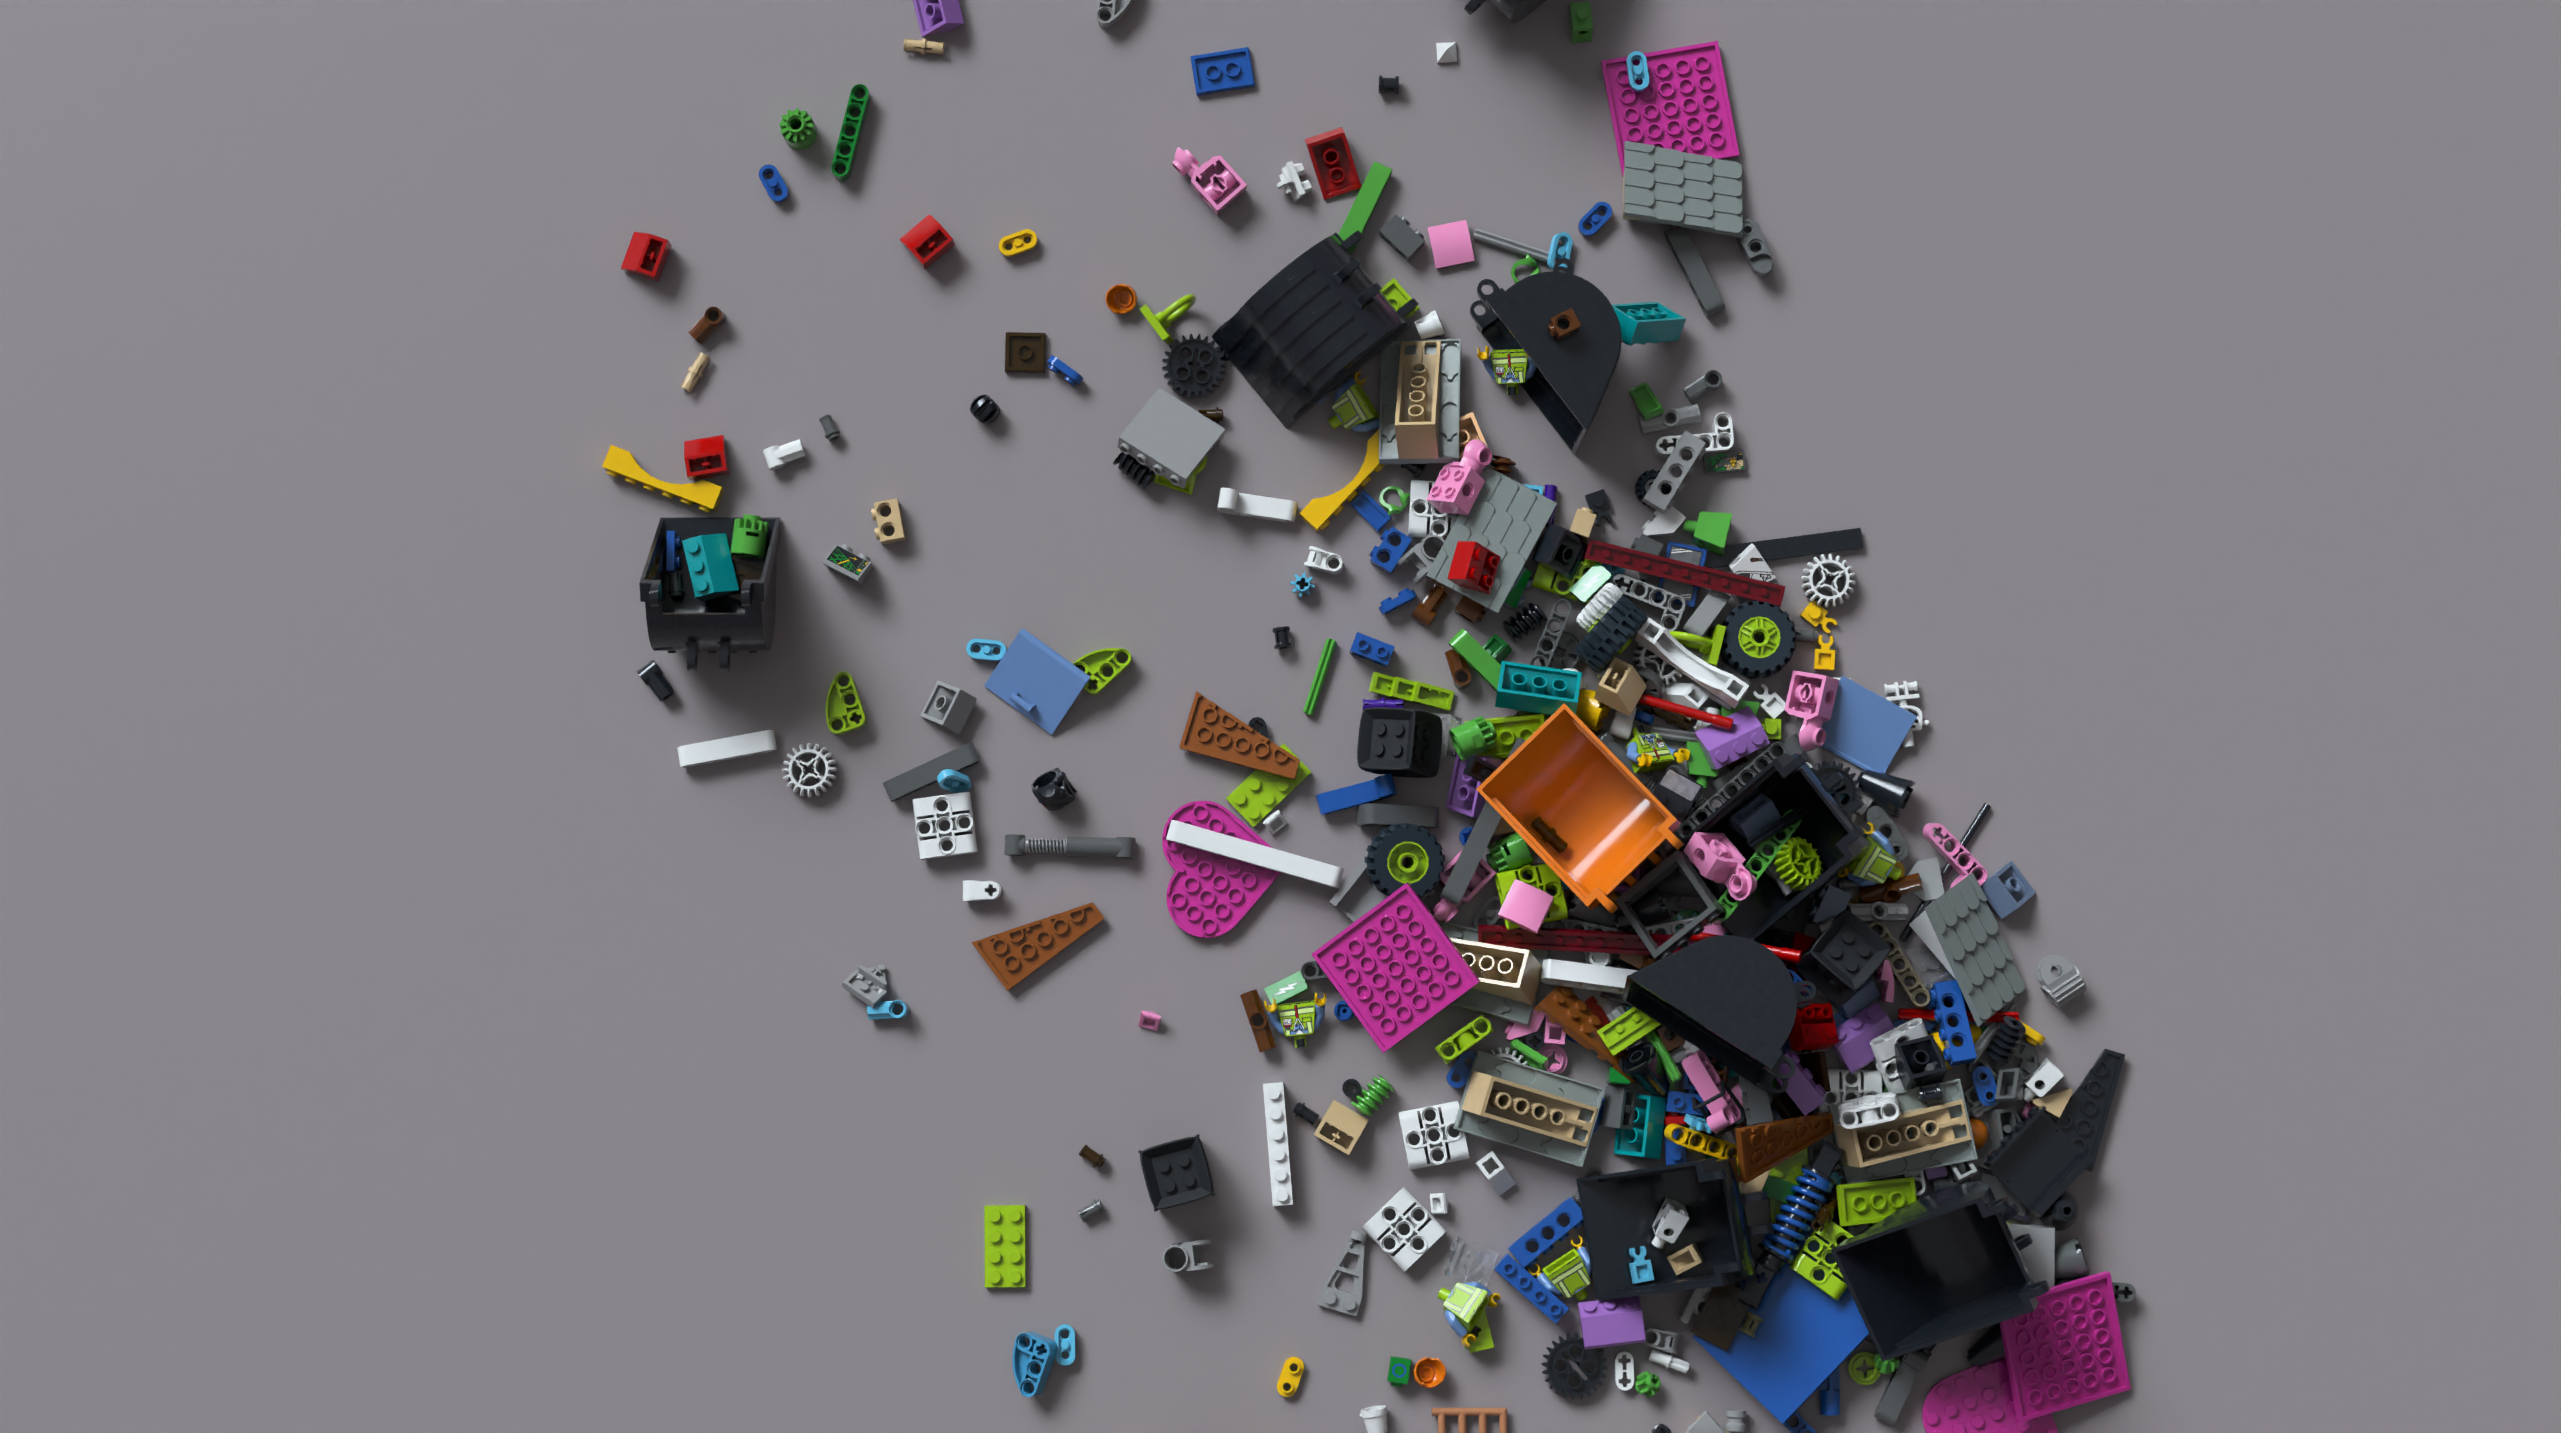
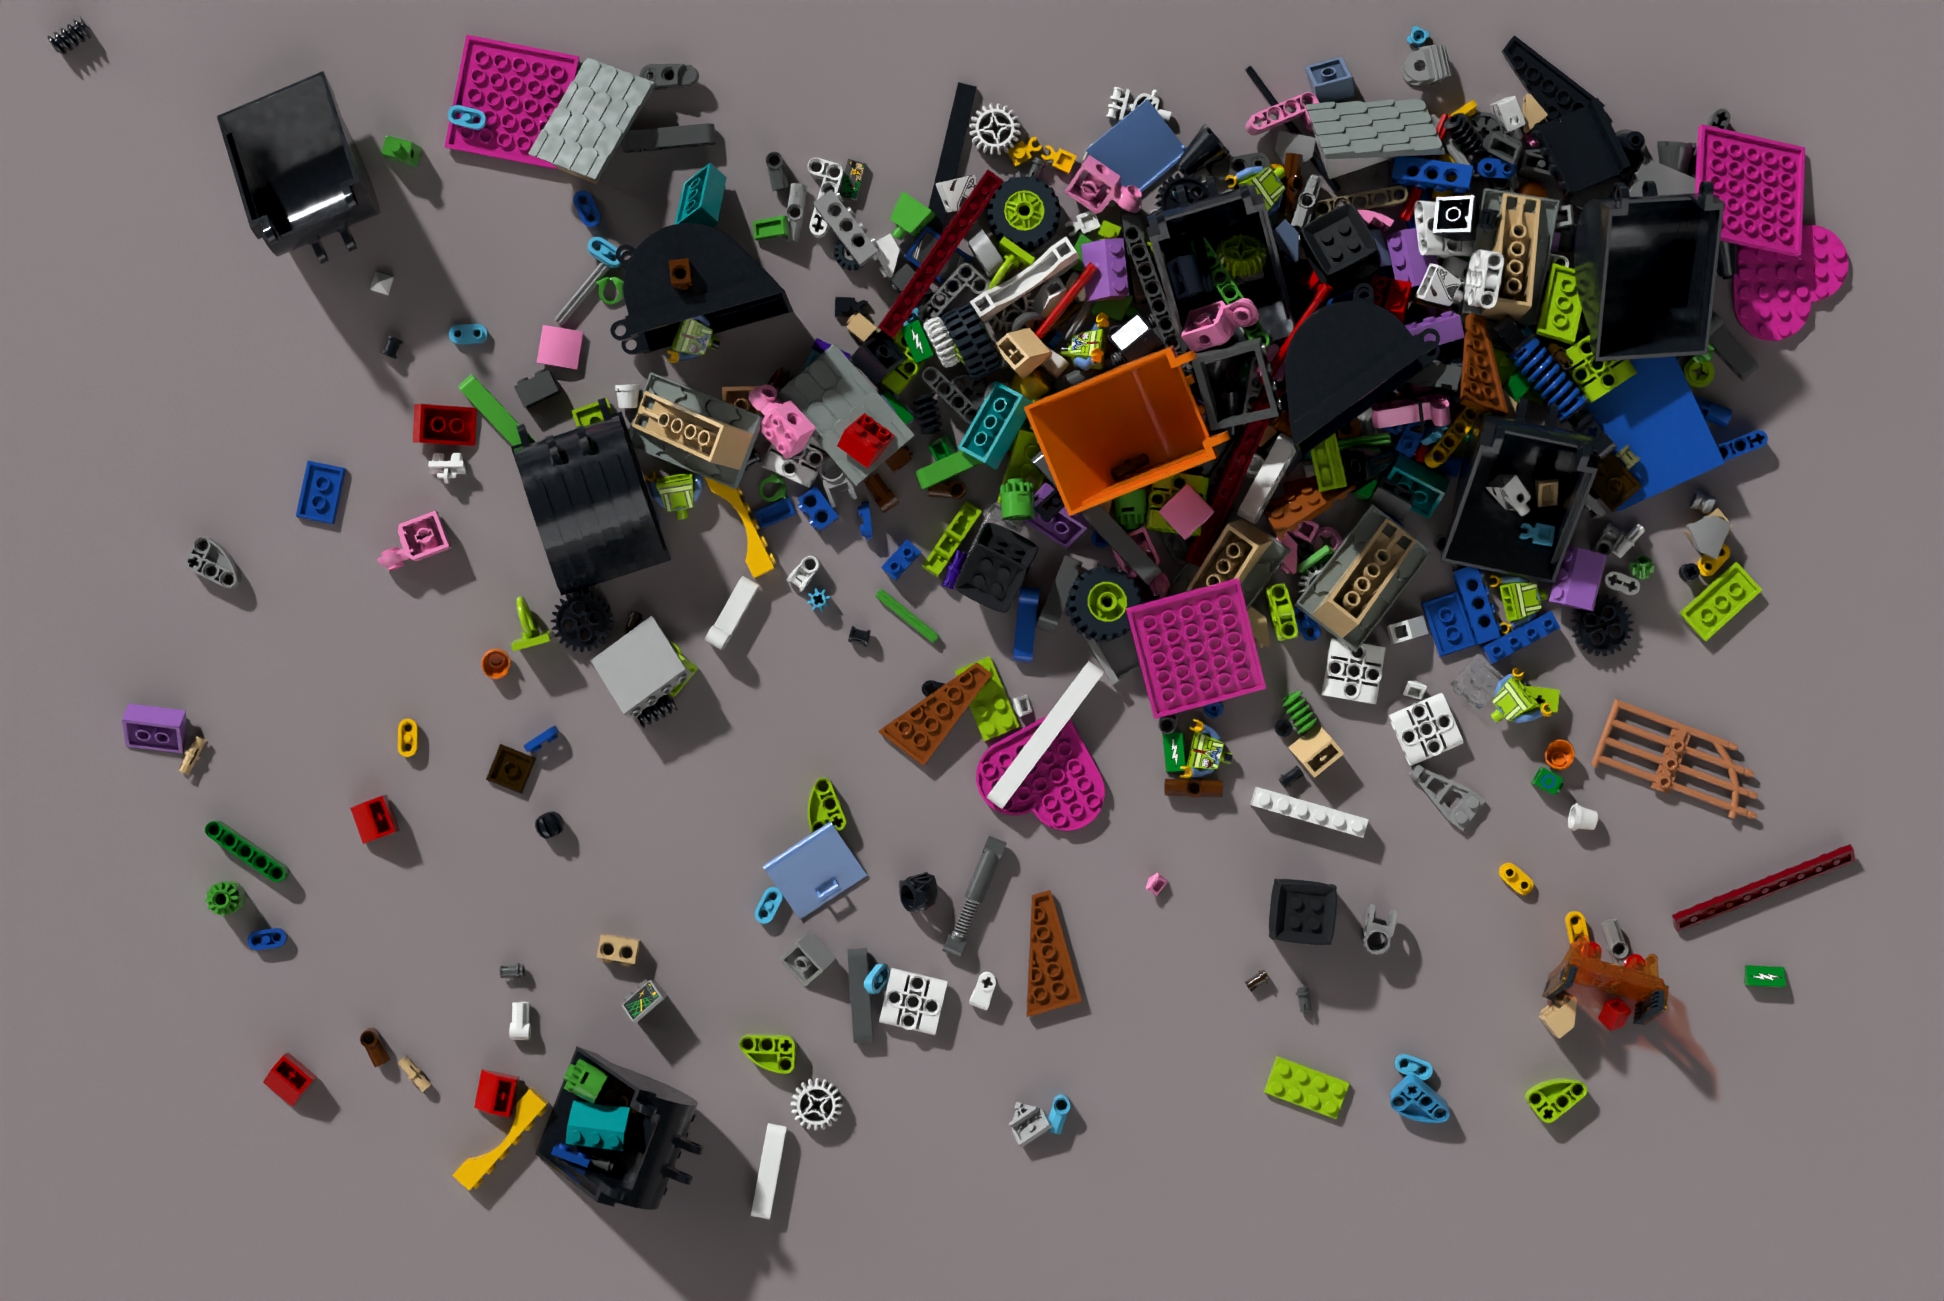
camera: 70 degrees left, 5 degrees up
black piece [637,660,675,702] -> none
none -> medium azure plate [449,324,488,345]
none -> tan slope [1247,606,1270,648]
none -> medium azure plate [1407,26,1429,48]
none -> white torso [1415,263,1464,306]
none -> blue tile [1421,591,1476,657]

